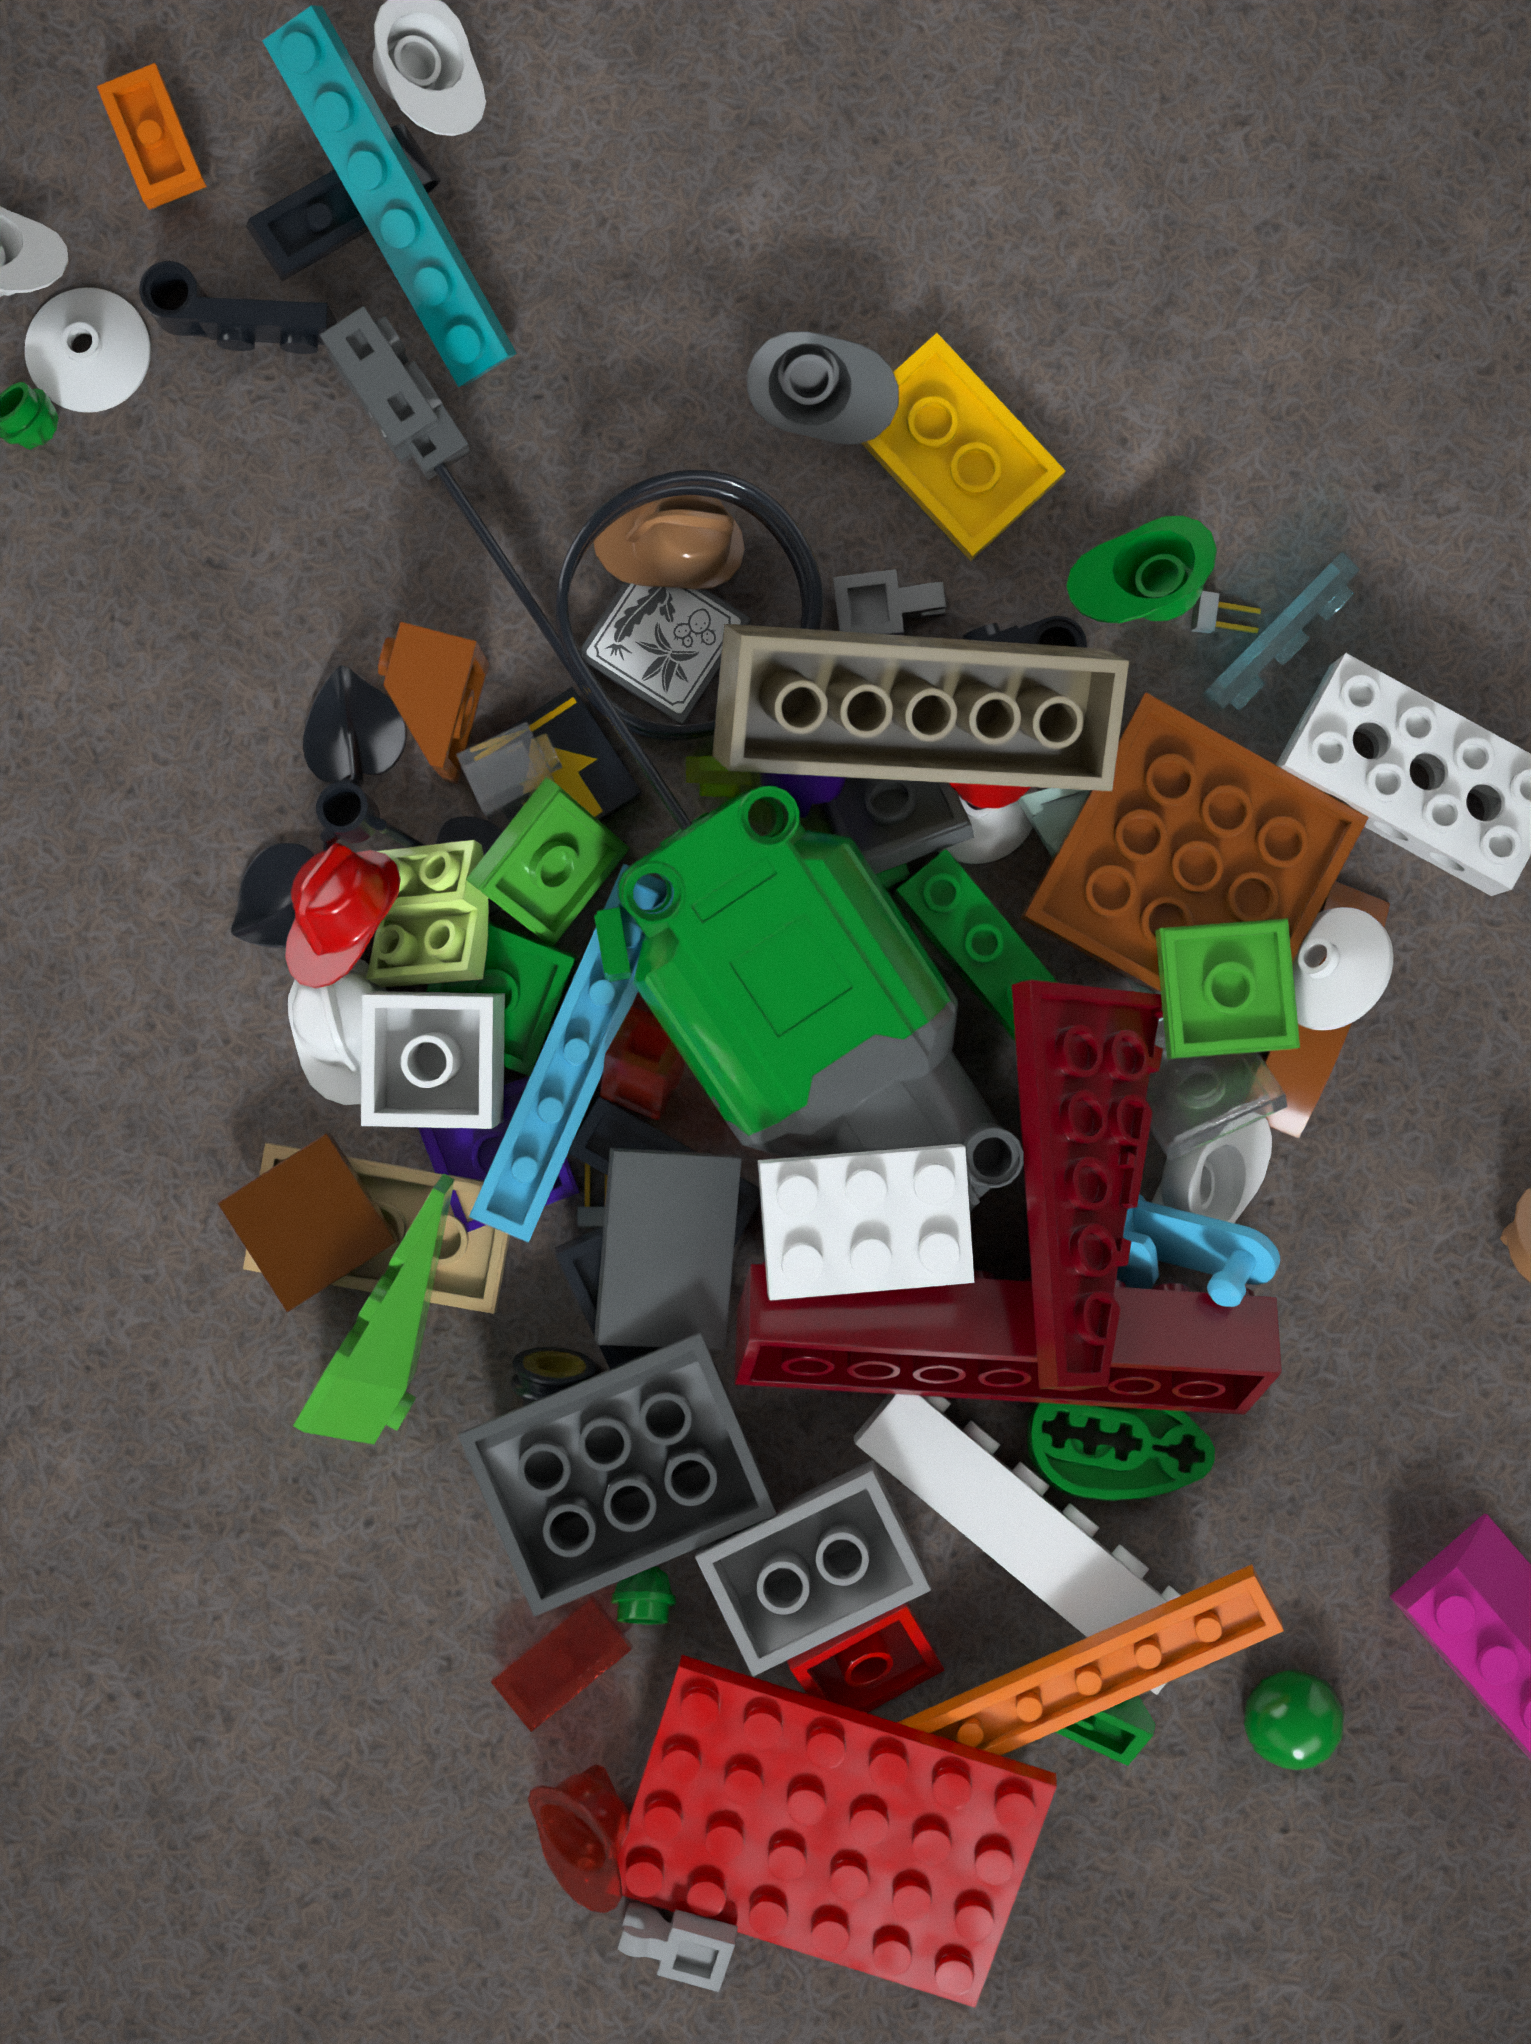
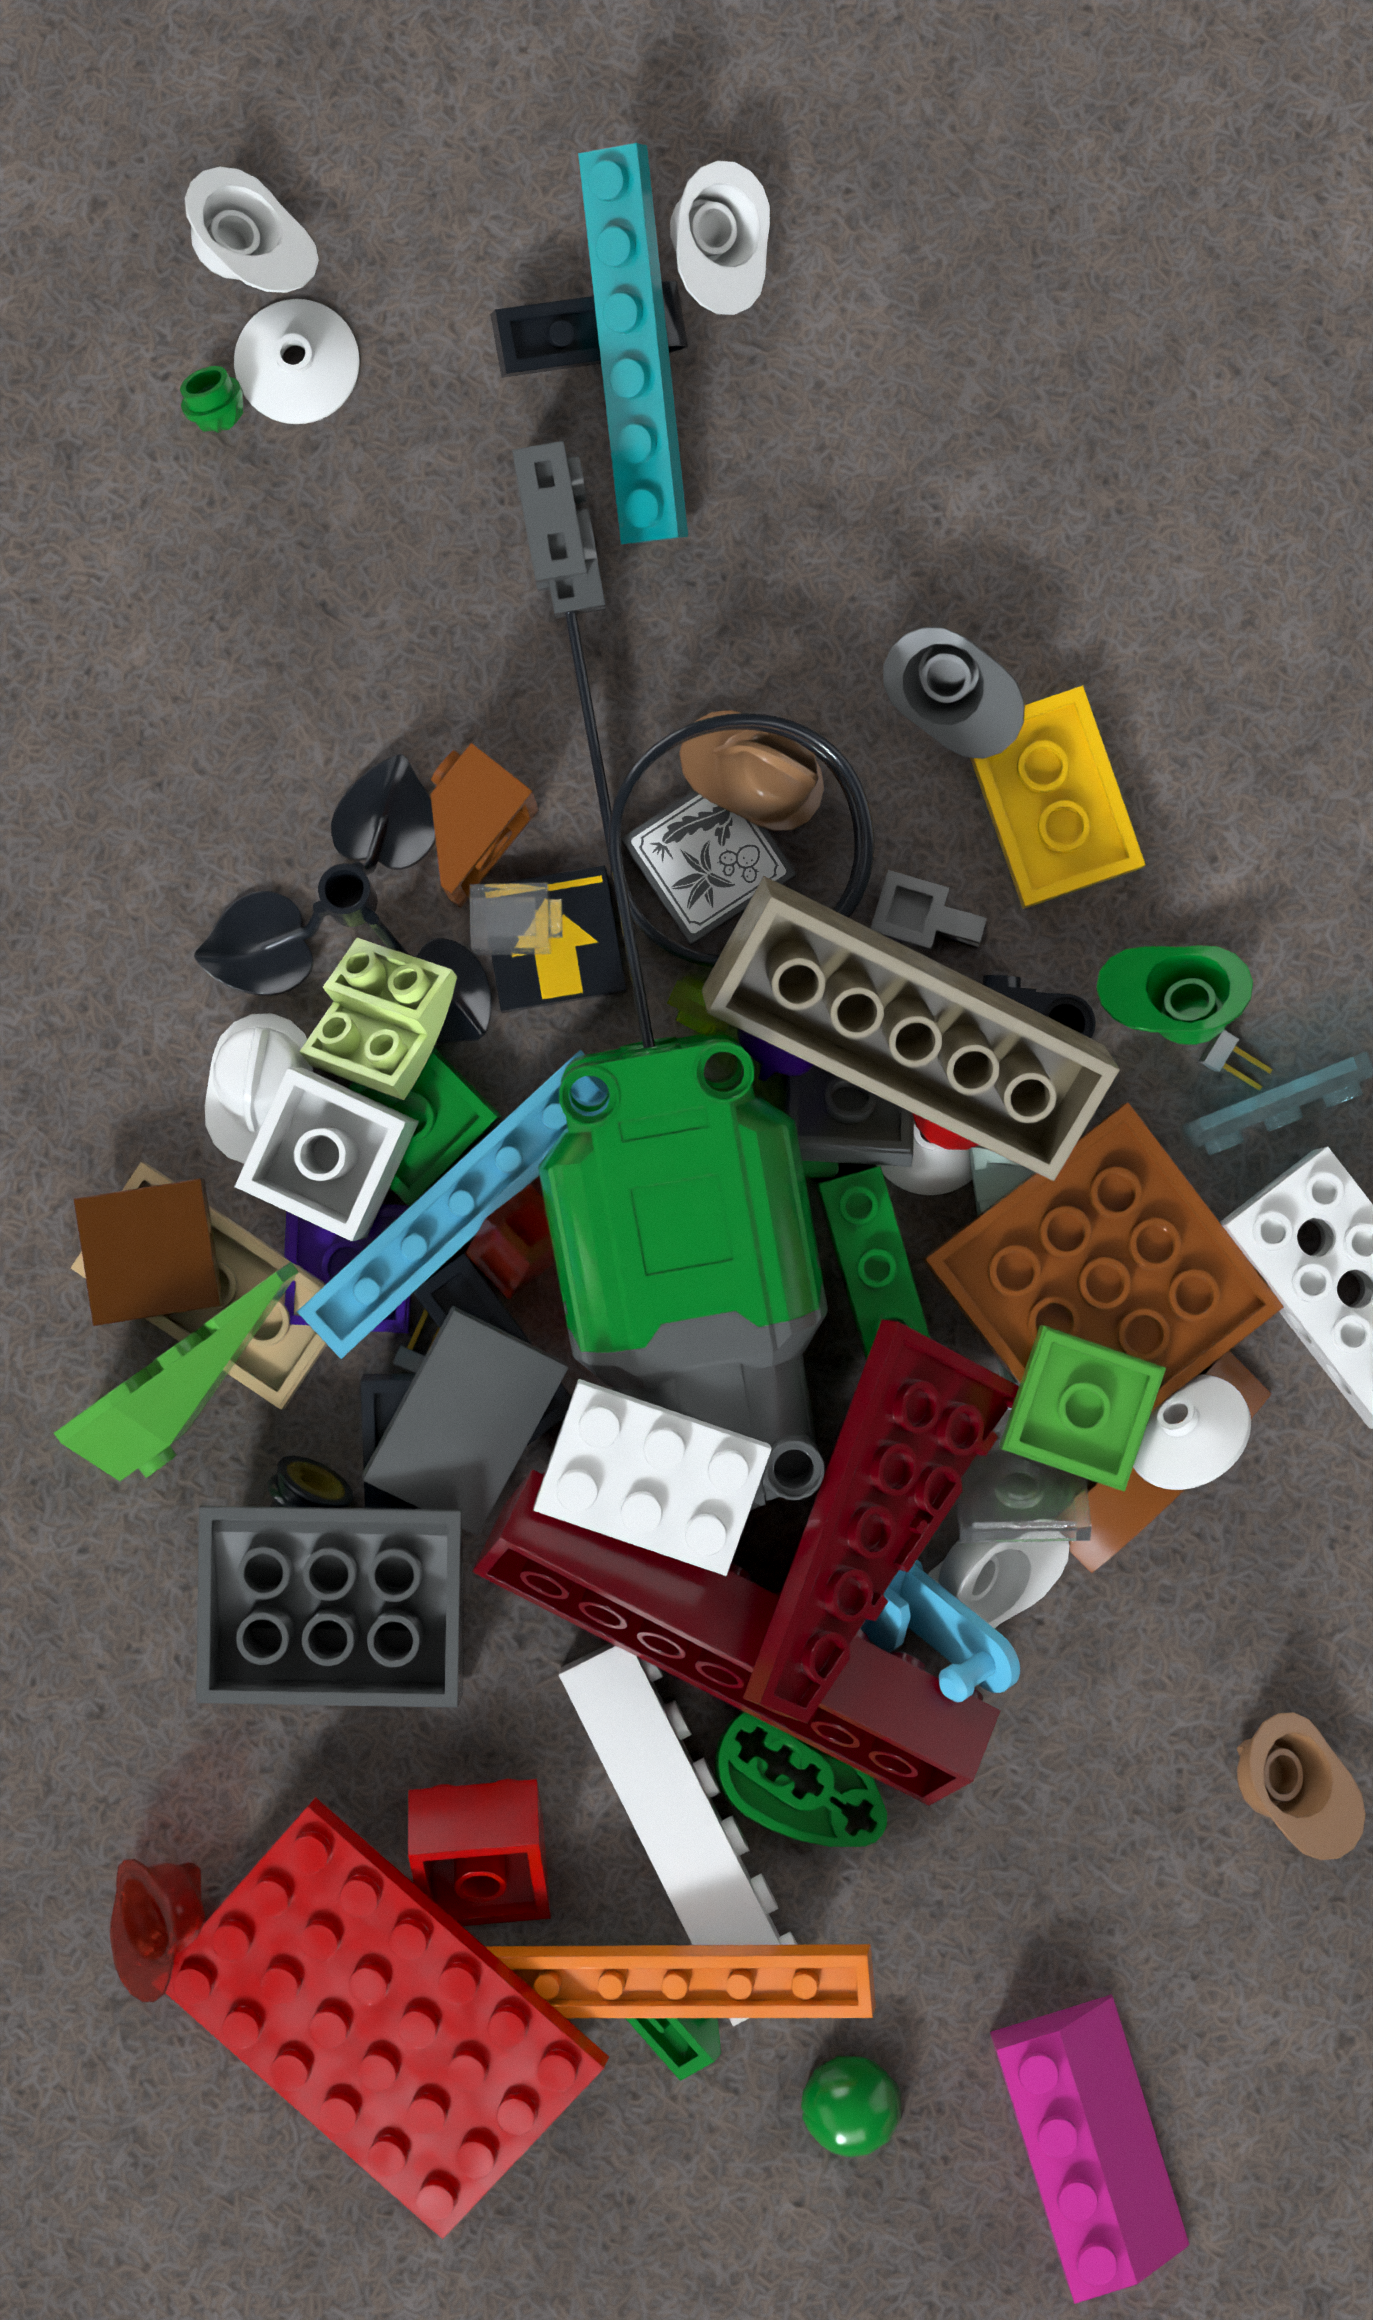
camera: 30 degrees right, 0 degrees up
orange plate [97,63,207,210] -> none
black plate [139,261,337,354] -> none
red piece [285,843,401,989] -> none
bright green tile [466,777,630,946] -> none
clear red plate [491,1595,633,1732] -> none
green tile [594,907,631,982] -> none
green plate [611,1566,676,1625] -> none
light grey plate [618,1901,738,1992] -> none
light grey slope [695,1460,931,1676] -> none

